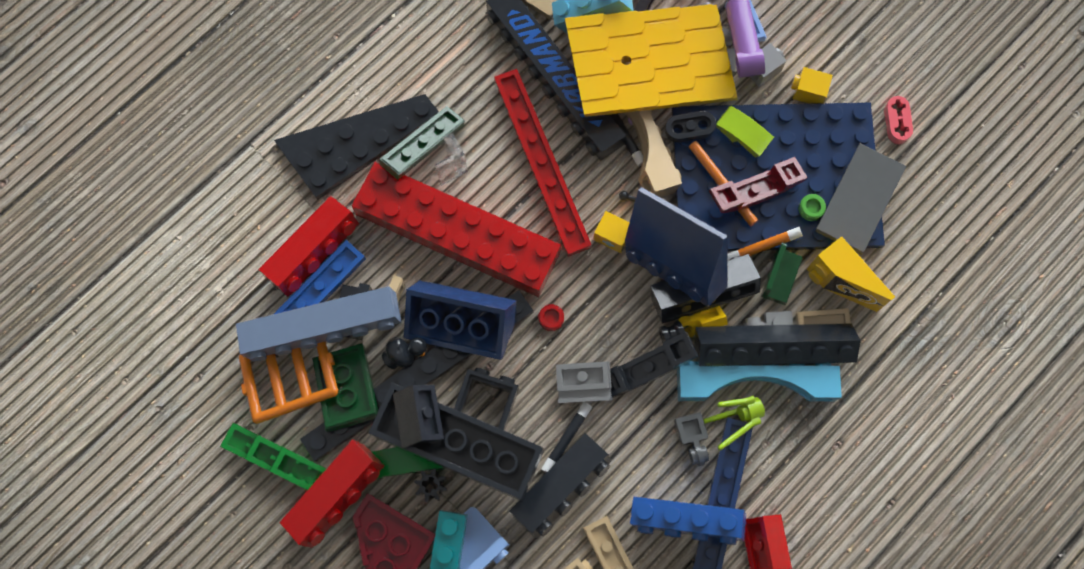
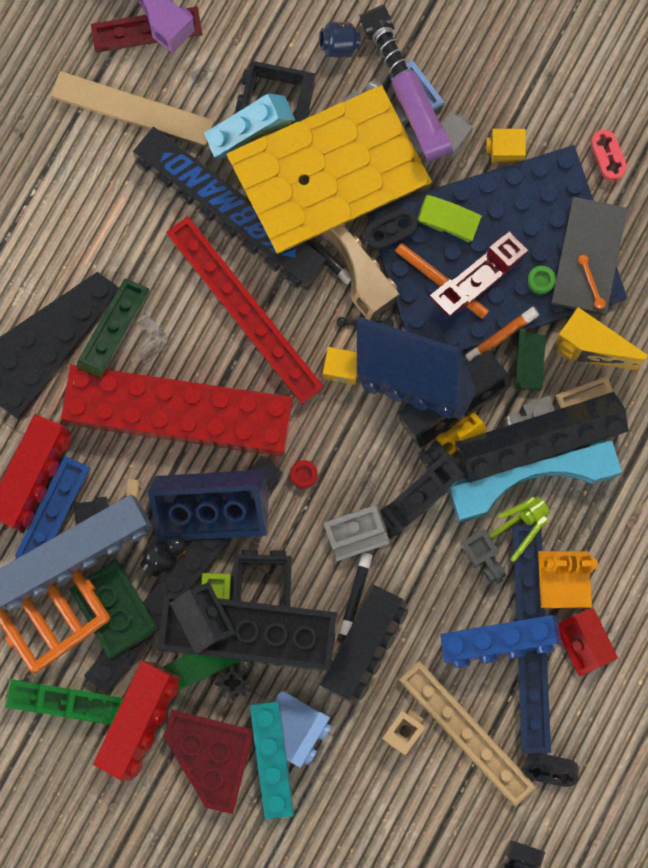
camera: 15 degrees left, 5 degrees up
none -> lime plate [202,573,231,600]
none -> light orange hinge [538,551,598,608]
none -> orange hinge [578,254,606,310]

